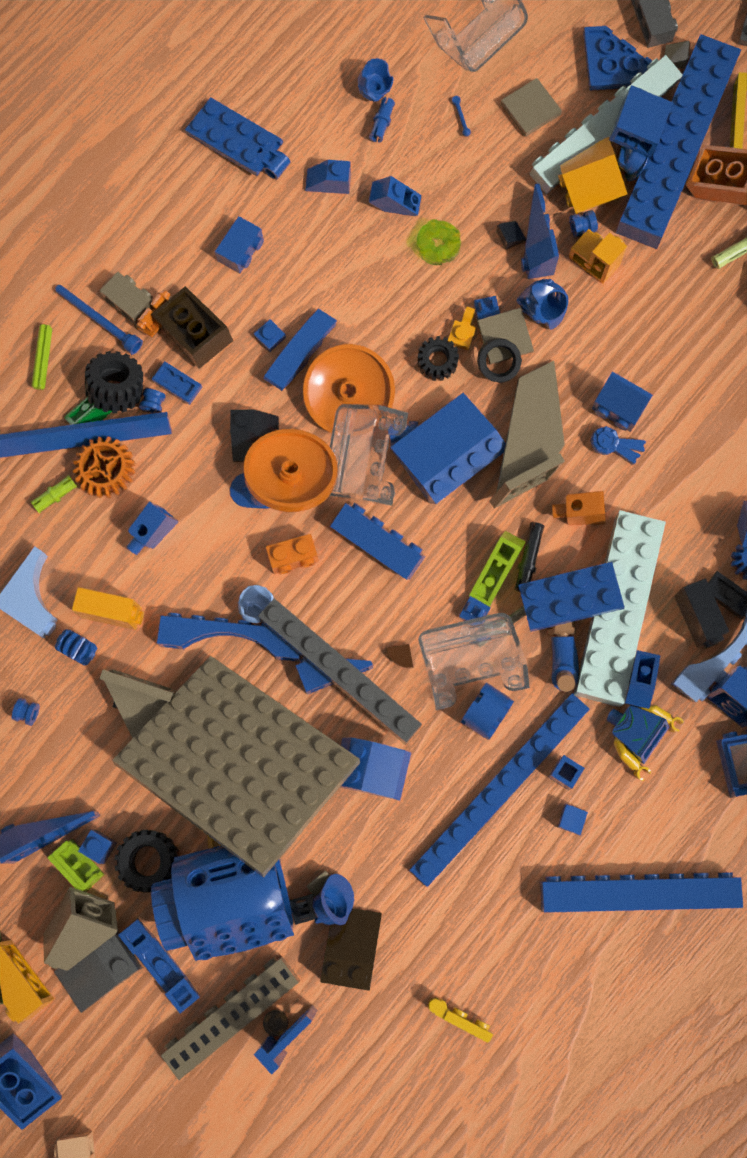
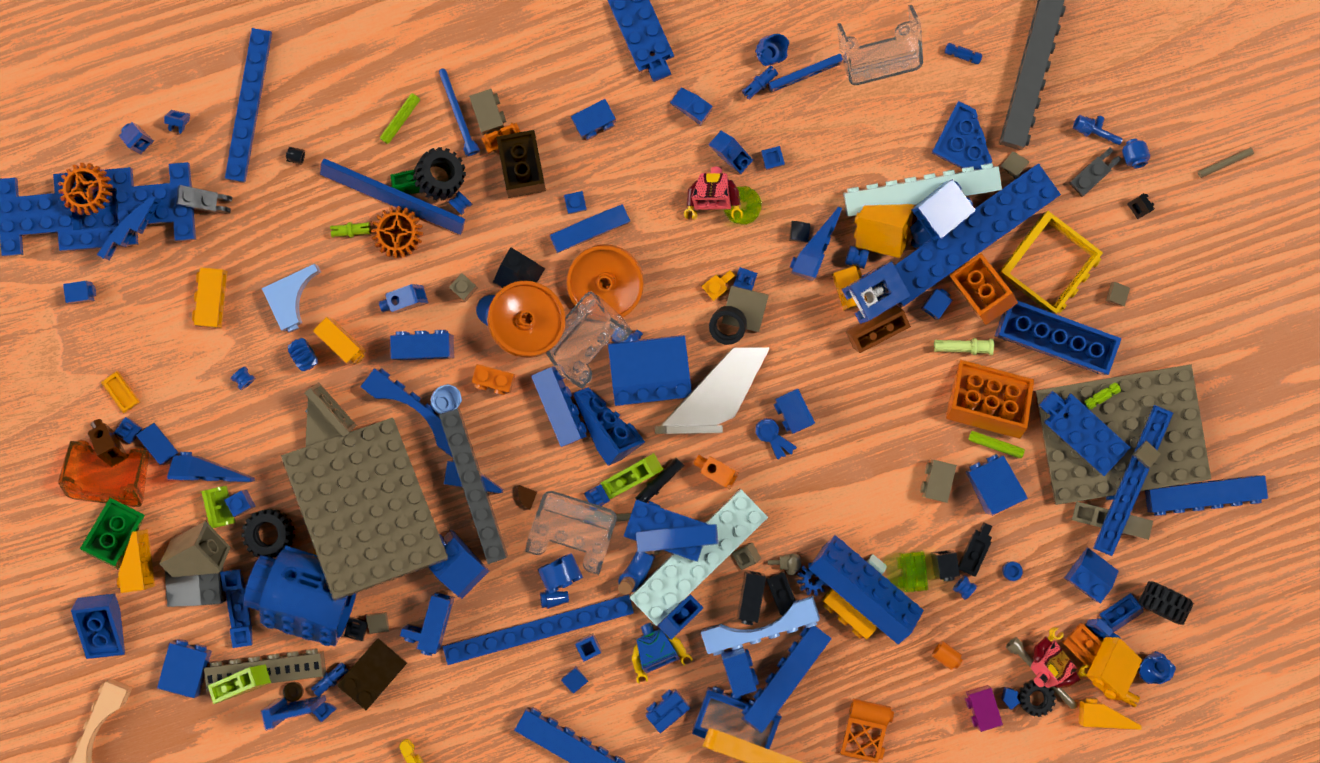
camera: 25 degrees right, 10 degrees up
blue plate [152,361,202,405] -> none
blue piece [313,874,354,925] -> none
black tyre [418,336,459,381] -> none
blue hinge [452,96,471,137] -> none
dark tan tile [501,78,562,137] -> none
blue piece [516,279,569,330] -> none
none -> blue brick [157,639,212,698]
none -> lime slope [208,664,271,704]
none -> blue pin [311,662,349,697]
none -> blue tile [312,702,337,722]
none -> blue brick [390,330,454,360]
none -> blue brick [400,592,455,656]
none -> dark tan brick [449,273,479,302]
none -> blue cone [540,590,569,609]
none -> blue wedge [573,387,645,466]
none -> blue slope [636,524,719,552]
none -> blue brick [645,689,690,734]
none -> torso [684,166,744,220]
none -> dark tan slope [732,543,761,570]
none -> blue plate [761,146,785,170]
none -> blue tile [768,54,843,92]
none -> dark tan piece [768,554,801,575]
none -> blue brick [841,261,910,324]
none -> dark orange brick [846,305,911,353]
none -> blue brick [921,289,952,320]

